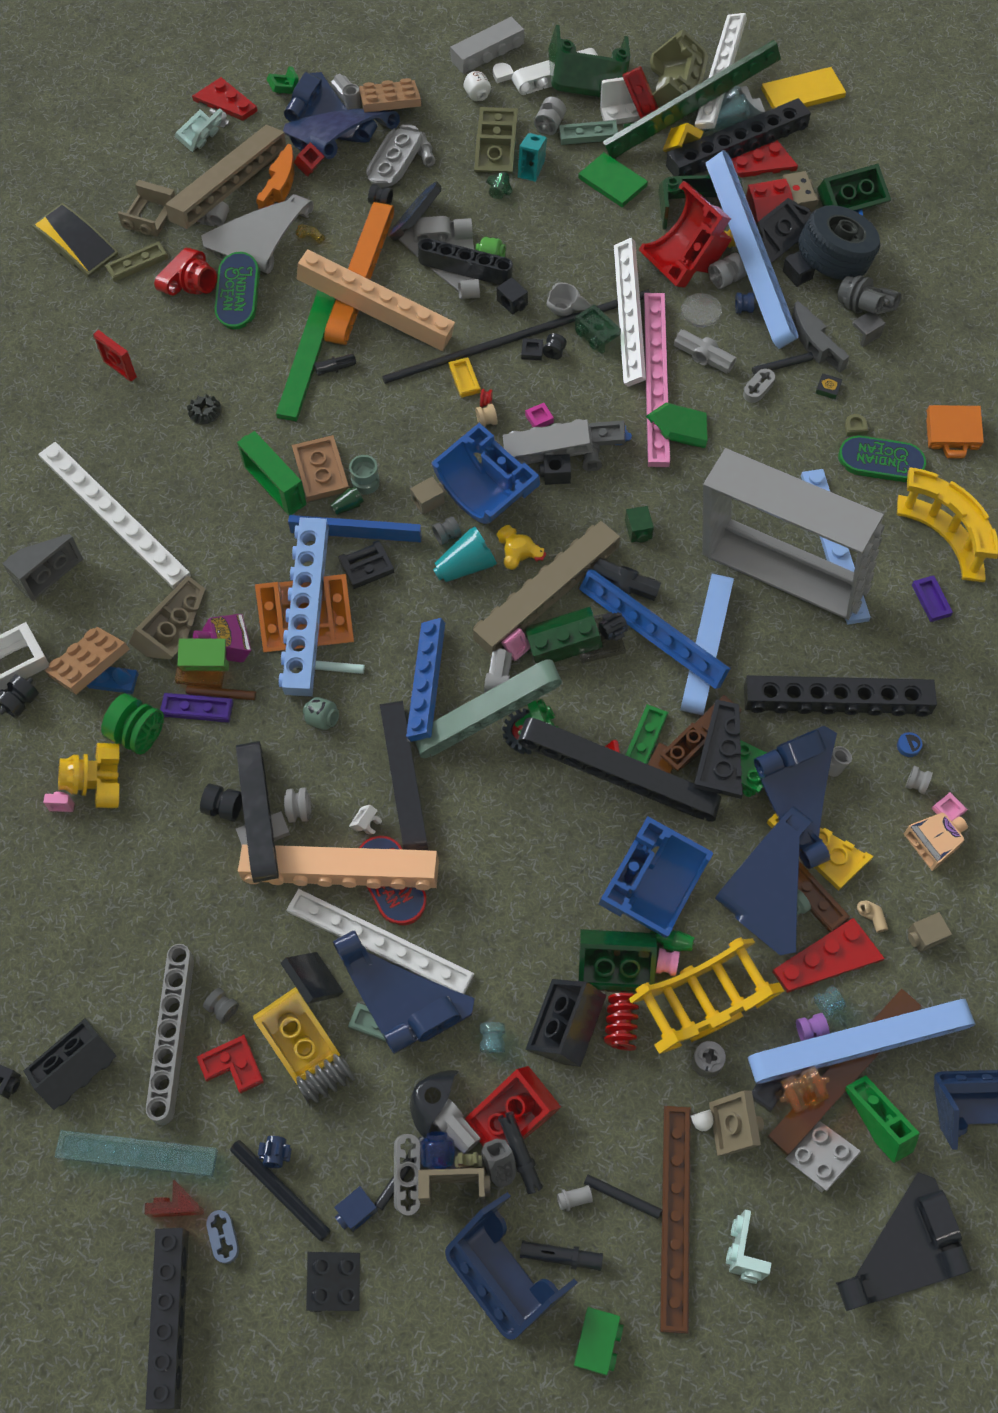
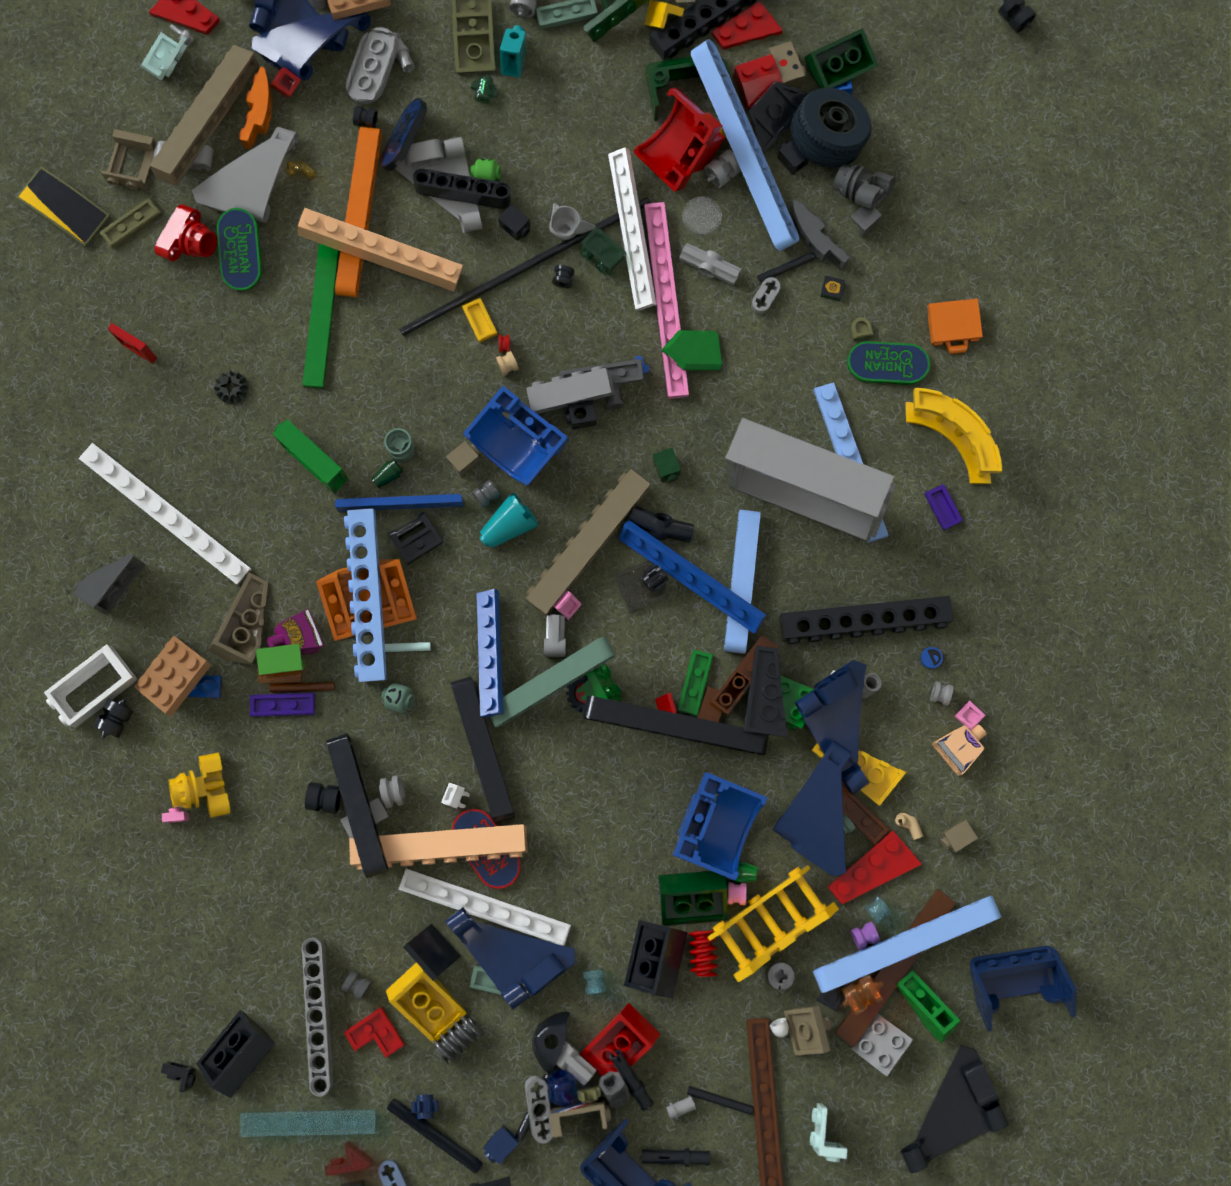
camera: 10 degrees left, 15 degrees up
green wheel [101,693,164,755] -> none
medium nougat plate [292,435,349,502] -> none
black axle [314,354,356,376] -> none
yellow animal [497,525,546,570] -> none
black tile [521,338,543,361] -> none
dark pink plate [525,403,554,427] -> none
dark green slope [526,606,603,664] -> none
green tile [578,152,648,208] -> none
dark blue wheel [735,292,754,314] -> none

